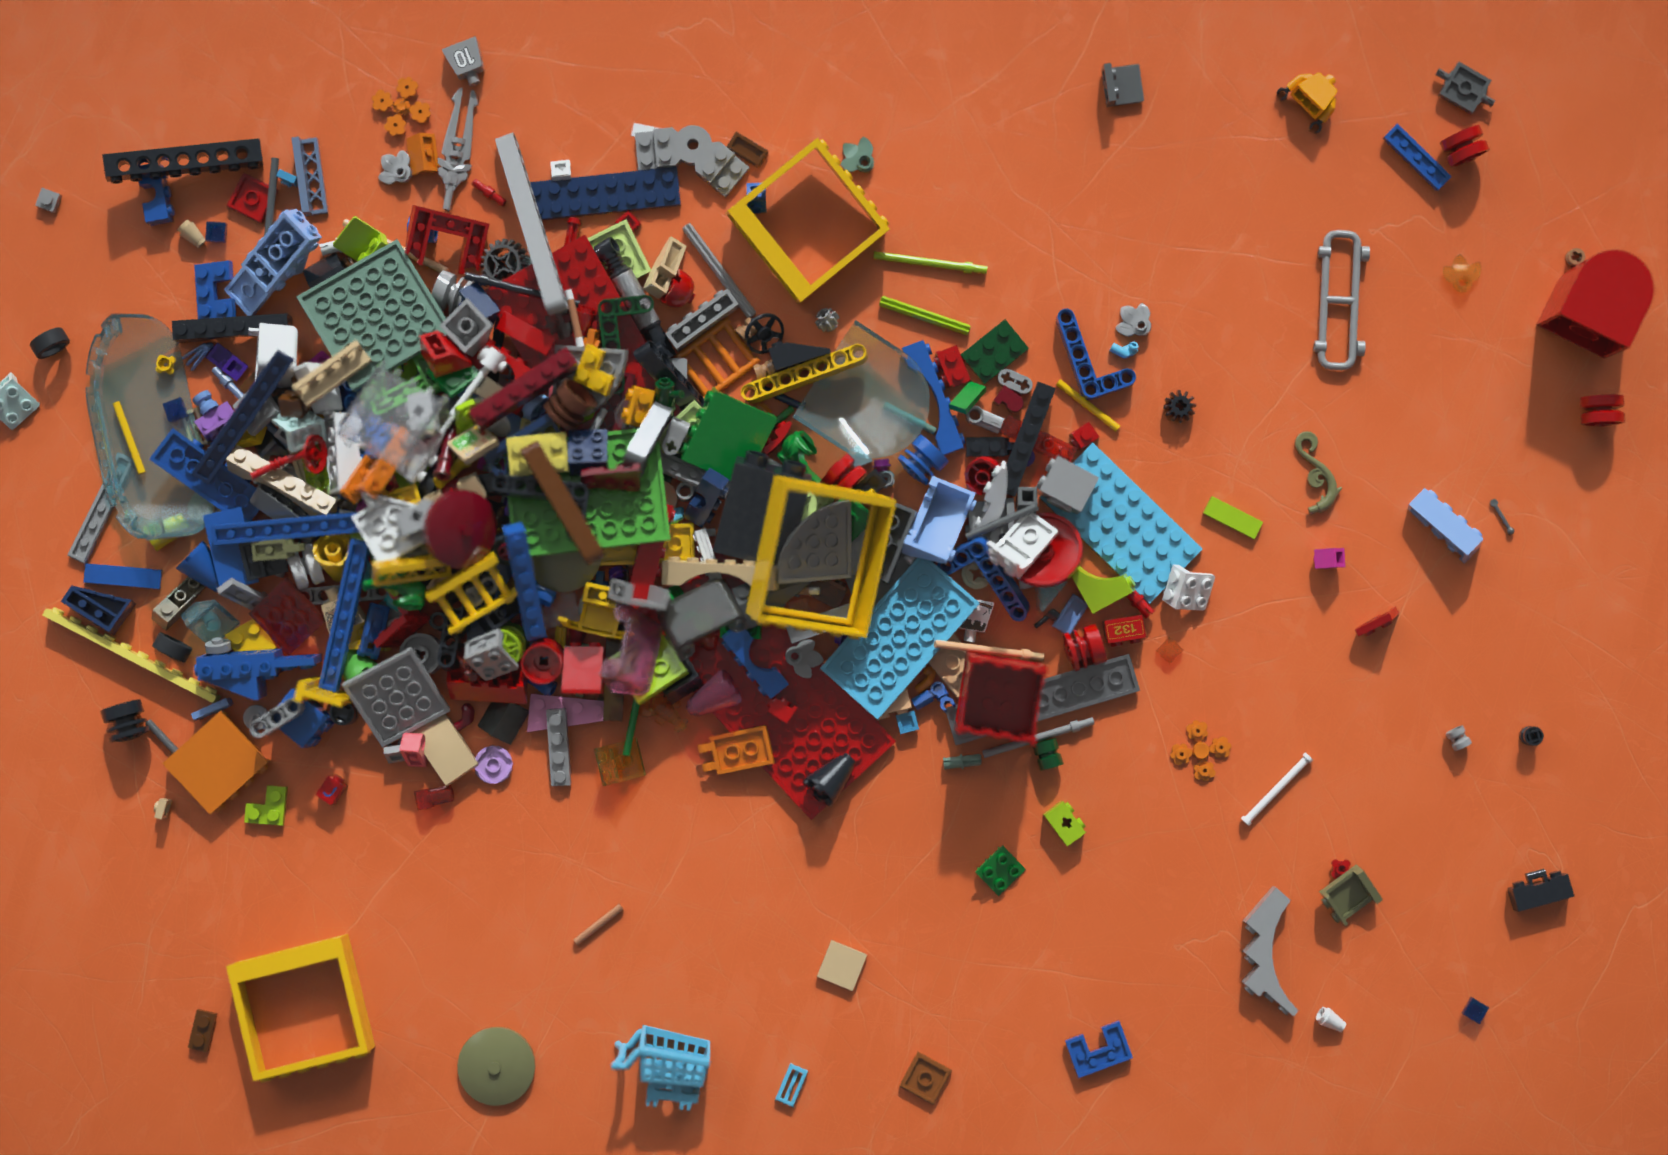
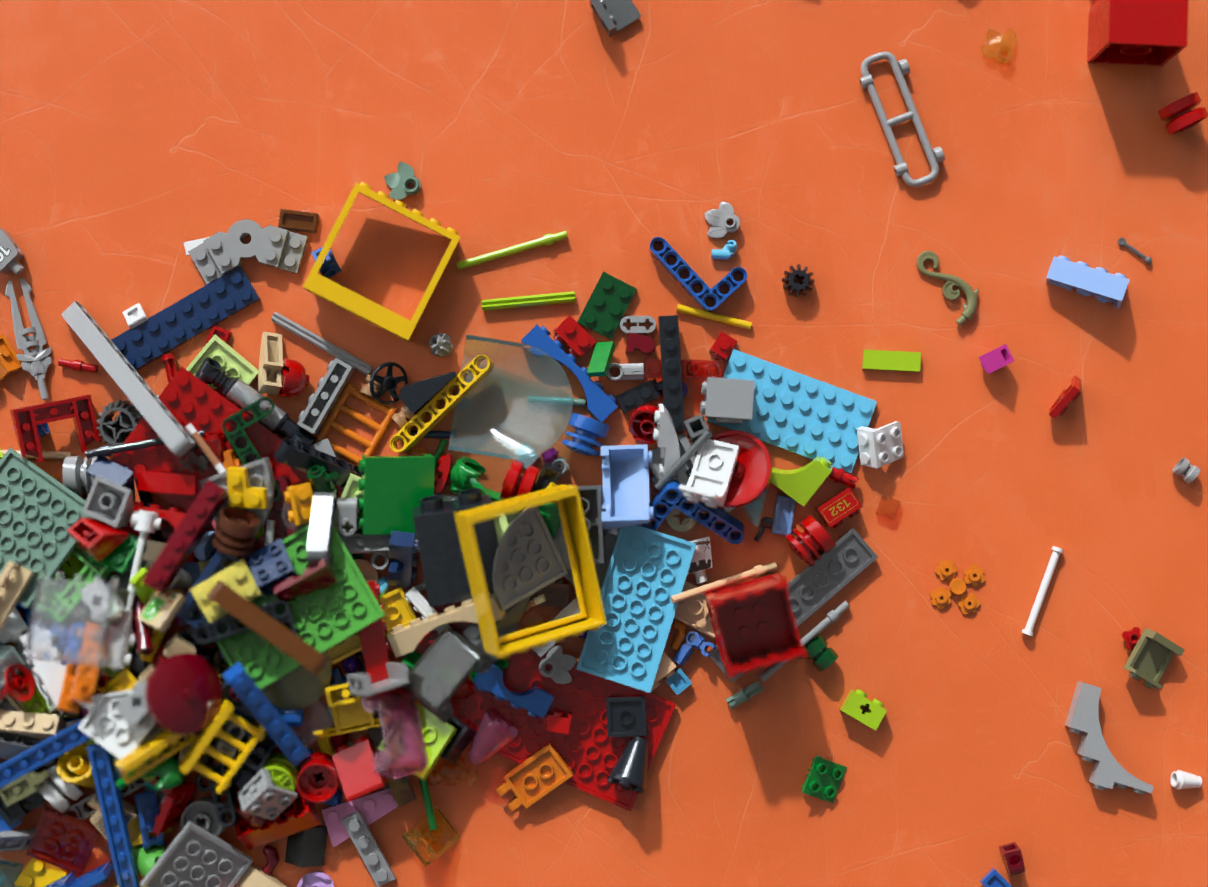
camera: 25 degrees left, 0 degrees up
none -> black plate [606,696,647,737]
none -> dark red leg [999,842,1025,876]

